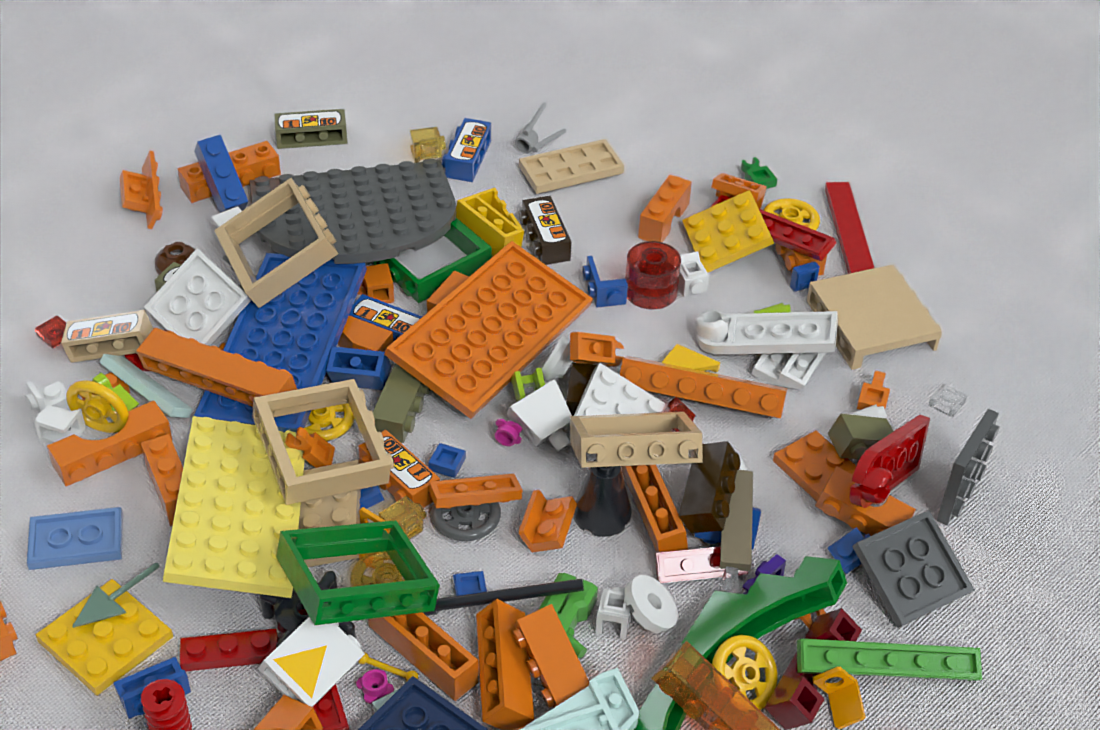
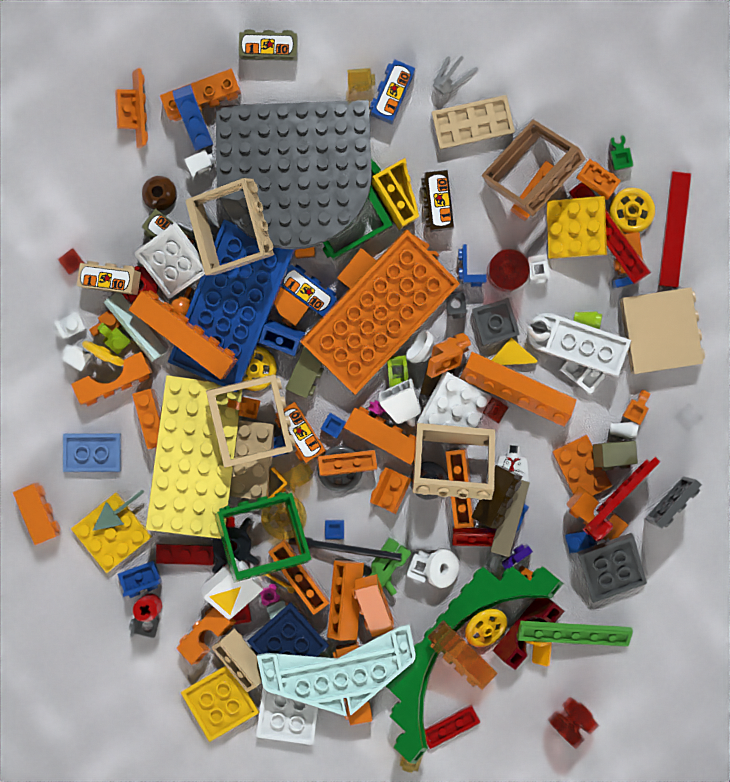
camera: 15 degrees right, 45 degrees up
none -> orange brick [344,406,416,465]
none -> dark grey bracket [446,292,468,319]
none -> dark grey plate [472,298,520,346]
none -> medium nougat window [481,119,586,216]

